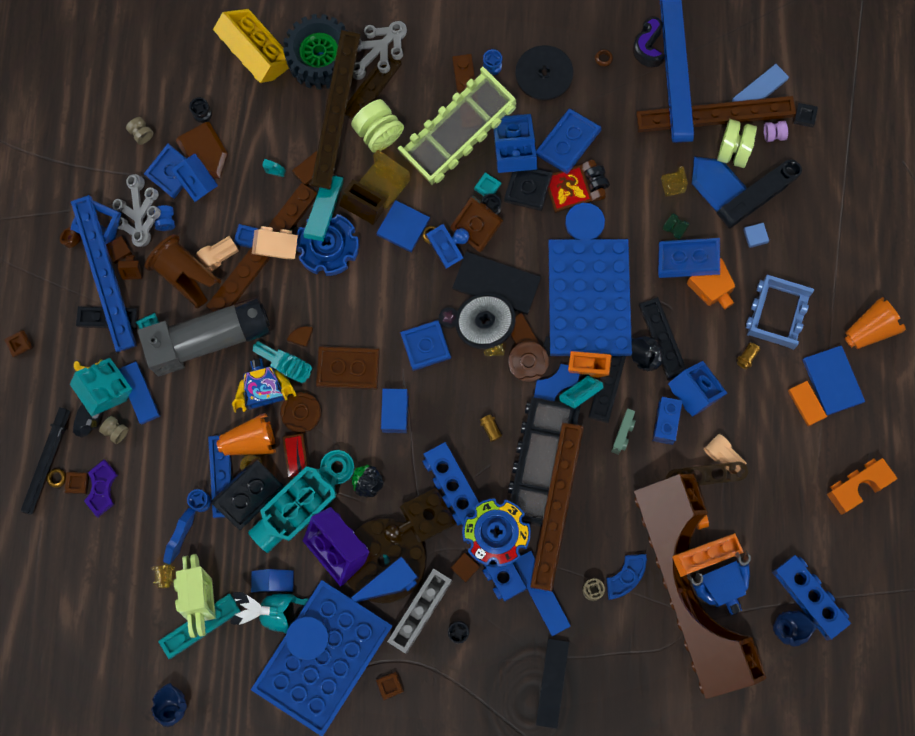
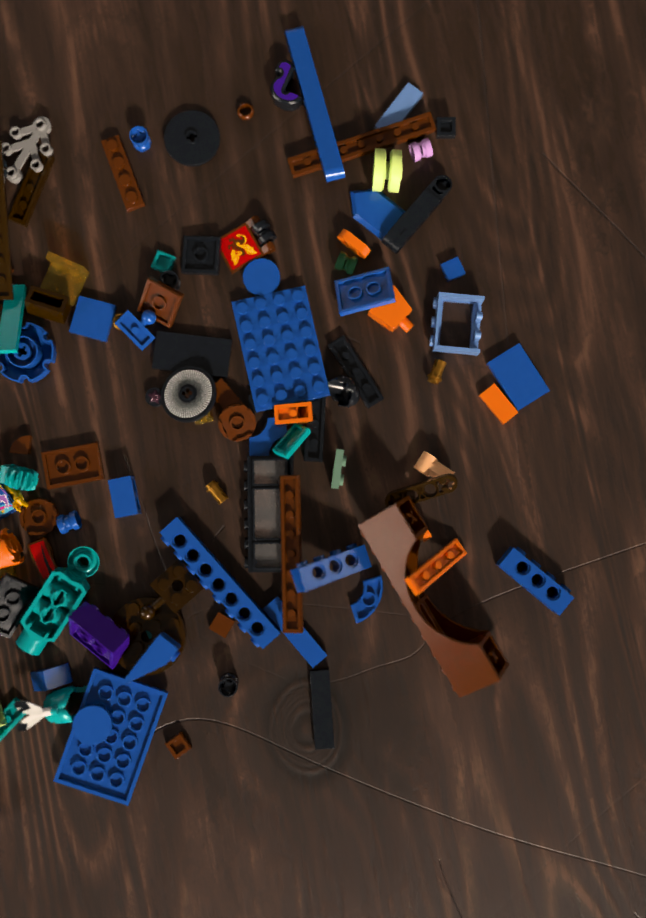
camera: 20 degrees left, 10 degrees up
yellowish green wheel [351,99,404,153] -> none
black piece [351,465,384,498] -> none
light grey brick [387,569,452,654] -> none
clear window [398,67,516,185] -> none
blue tile [400,320,451,371] -> none
piece [462,499,531,567] -> none
blue slope [493,114,537,173] -> none
blue tile [536,108,601,174] -> none
dark tan wheel [582,578,605,601] -> none
blue brick [652,397,682,445] -> none
clear yellow panel [661,166,688,196] -> none
blue slope [668,361,728,417] -> none
torso [687,550,751,615] -> none
medium blue tile [743,223,769,248] -> none
dark blue hair [773,610,817,647] -> none
orange arch [827,458,898,515] -> none
orange cone [845,297,906,349] -> none
none -> blue wheel [56,510,82,534]
none -> blue brick [290,543,372,593]
none -> orange beam [337,229,371,259]
none -> blue tile [440,257,466,282]

